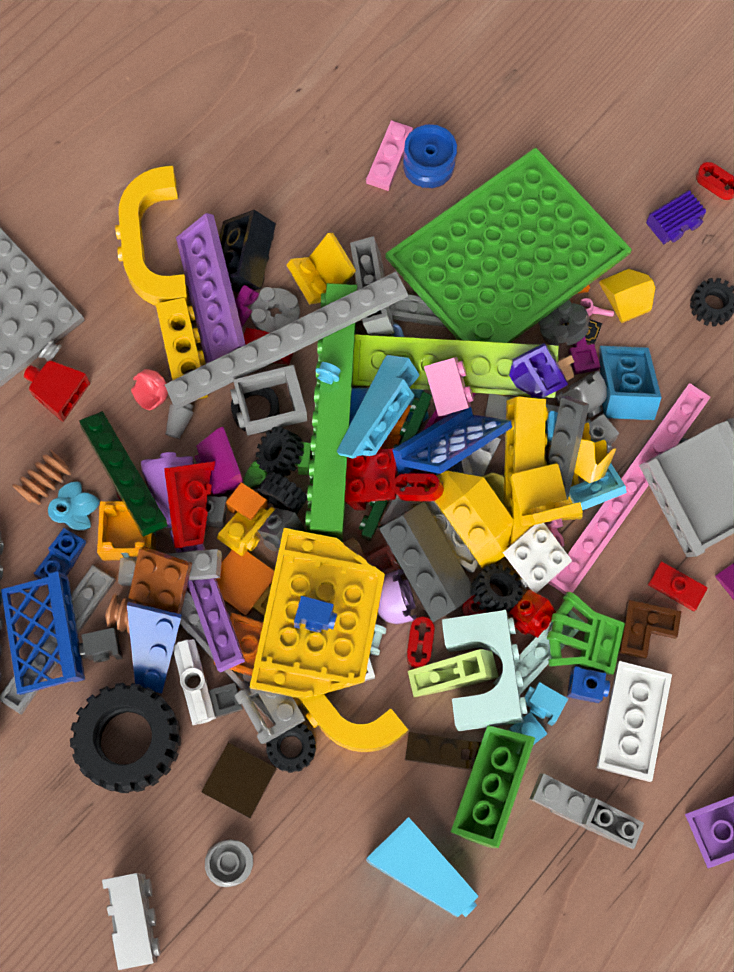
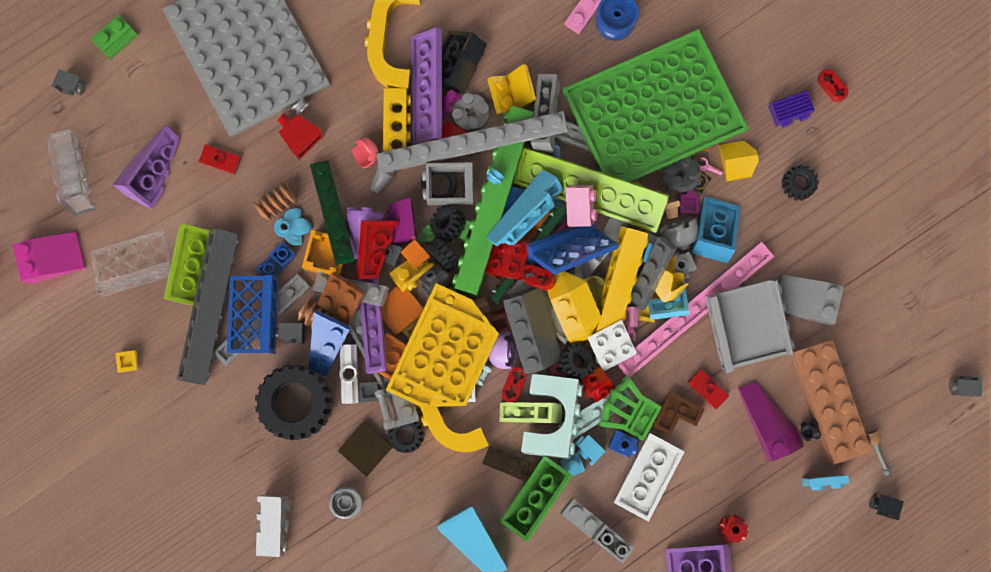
camera: 15 degrees right, 10 degrees up
blue brick [294,596,337,632] -> none
dark purple slope [509,343,568,399] -> none
yellow bracket [509,463,583,527] -> none

